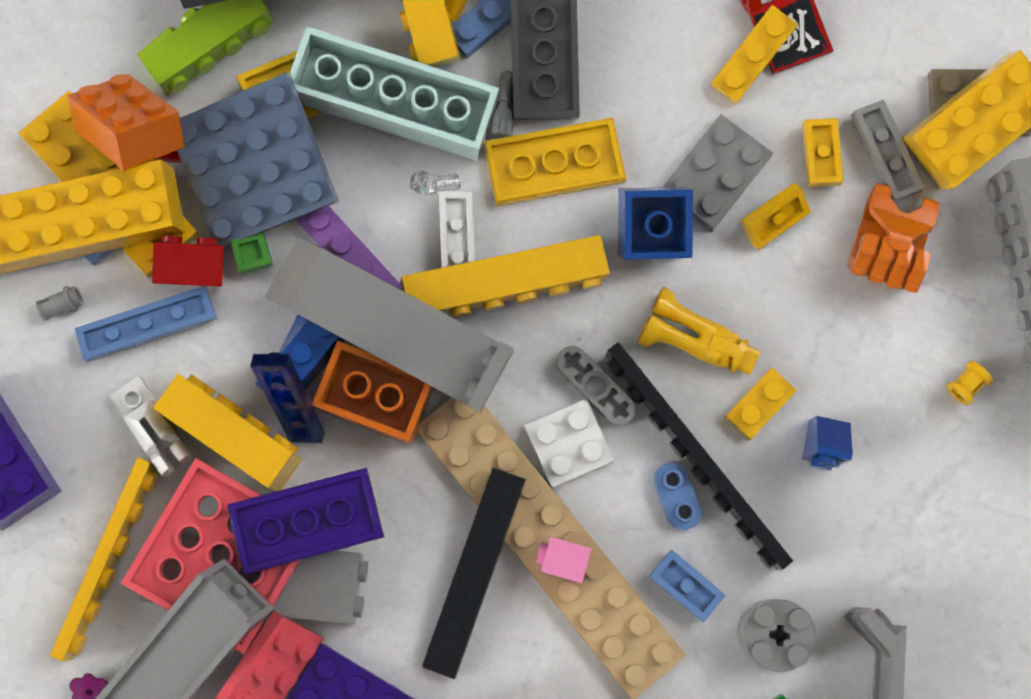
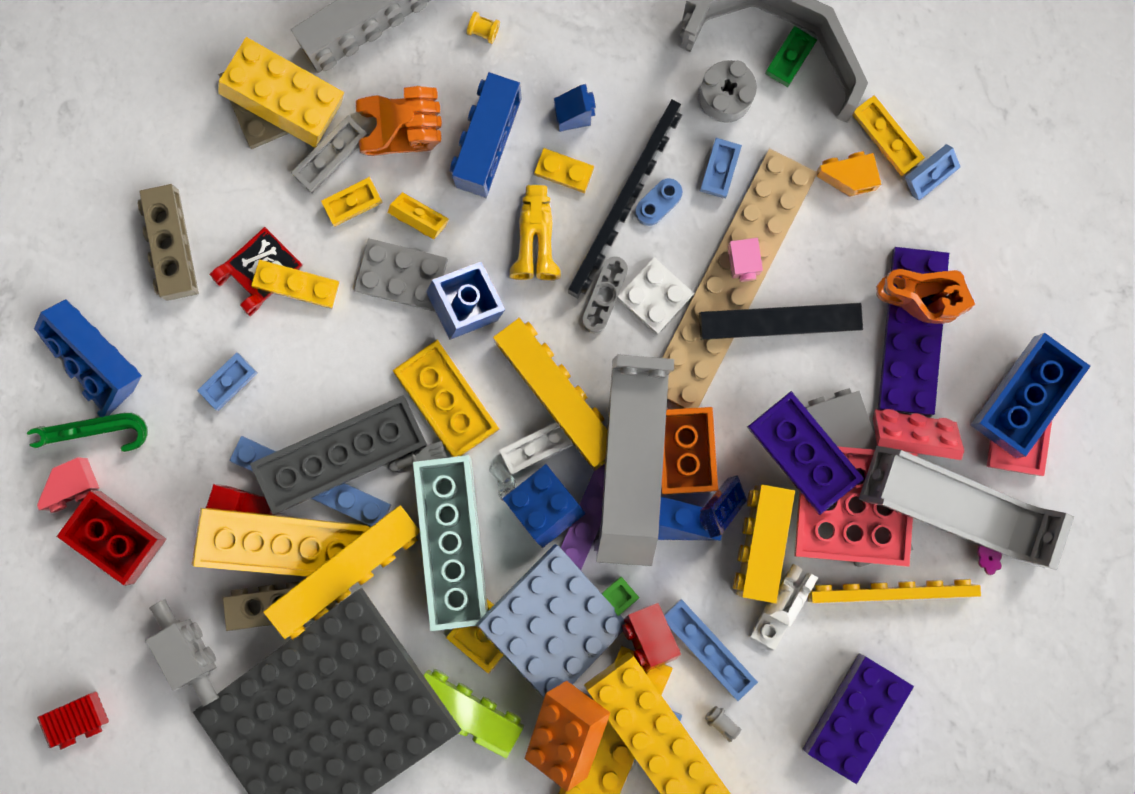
camera: 110 degrees left, 5 degrees up
none -> blue brick [450,72,522,198]
none -> blue brick [502,464,586,548]

